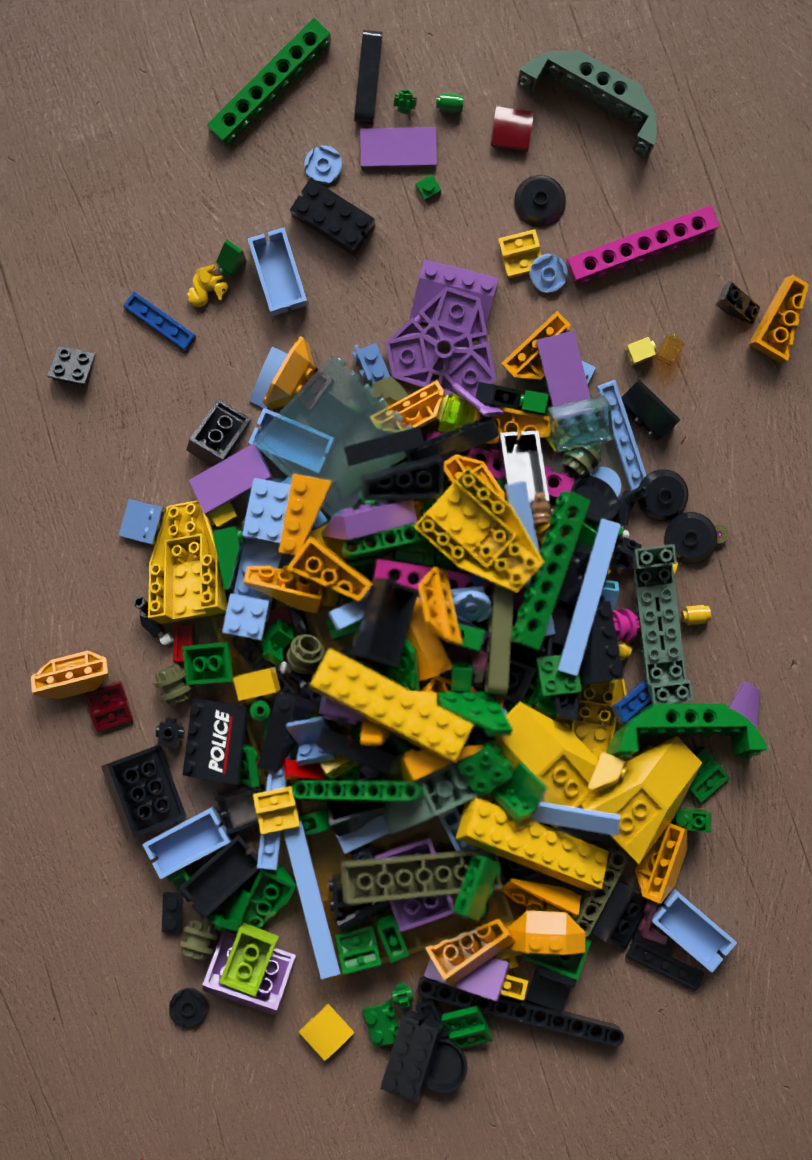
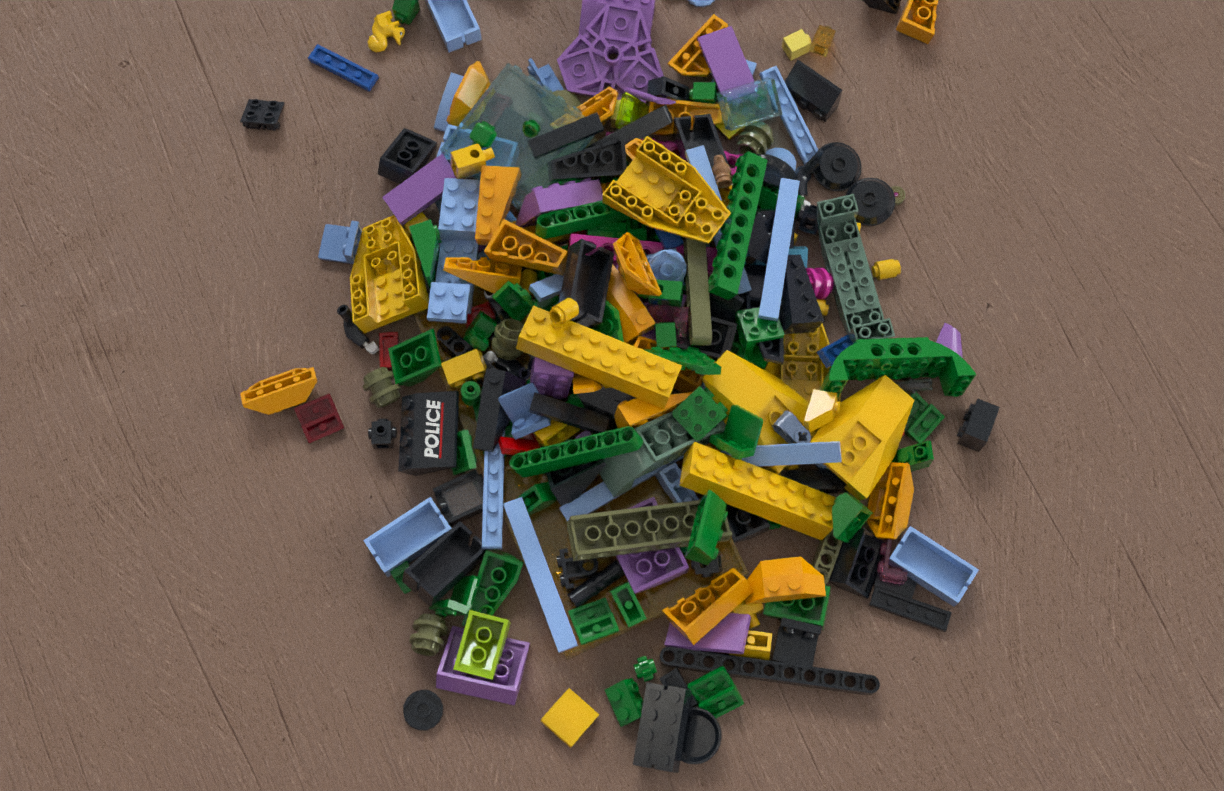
camera: 10 degrees left, 15 degrees down
black slope [101,745,186,839] -> none
black plate [162,892,183,933] -> none
yellow slope [253,786,300,835] -> none
light orange wedge [501,879,581,919] -> none
none -> yellow torso [450,144,495,179]
none -> green head [469,121,497,149]
none -> green bracket [492,280,543,321]
none -> green plate [522,119,541,138]
none -> yellow brick [549,298,579,324]
none -> sand blue piece [772,411,811,444]
none -> green slope [832,492,873,543]
none -> dark grey pin [894,378,933,394]
none -> black brick [956,399,1000,452]

